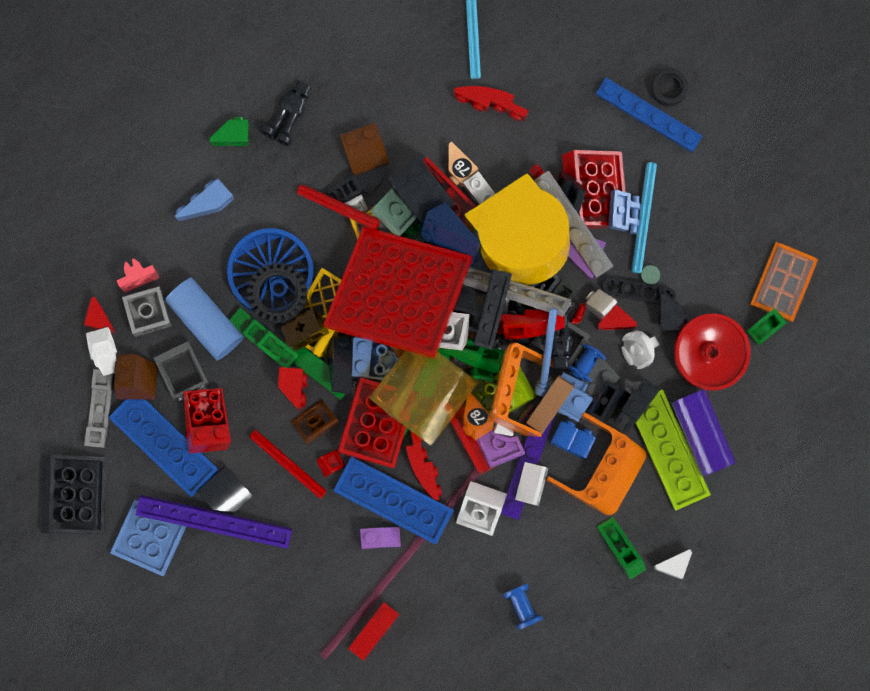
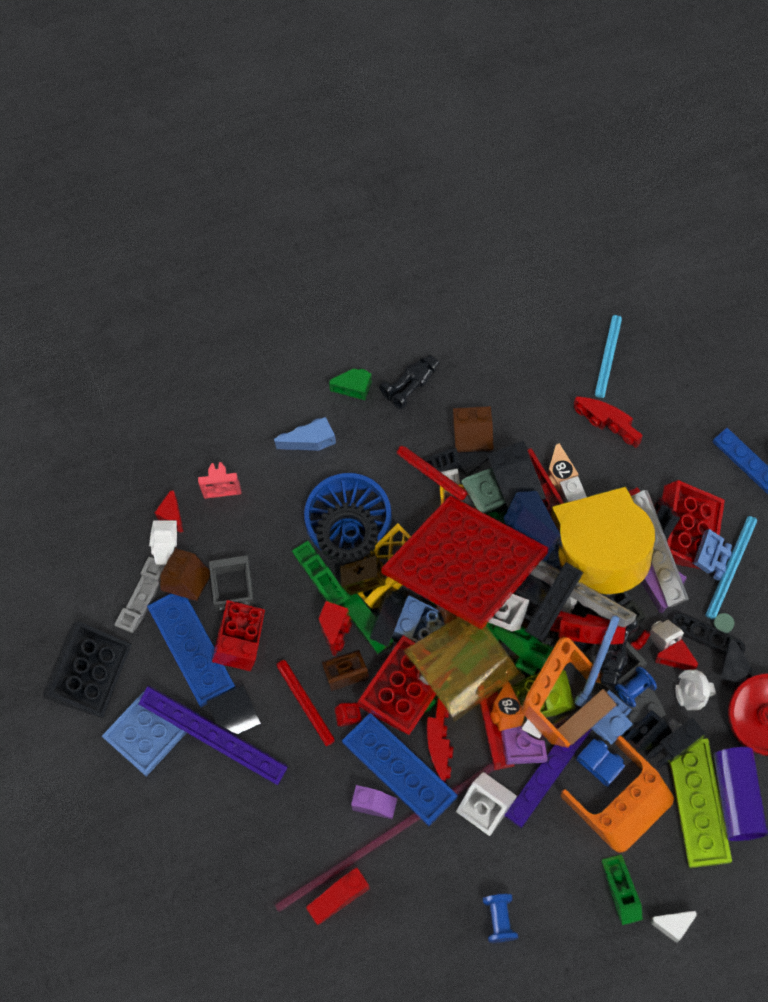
camera: 25 degrees right, 15 degrees down
light grey brick [122,287,172,337] -> none
medium blue piece [165,278,244,361] -> none
white slope [515,462,548,506] -> none

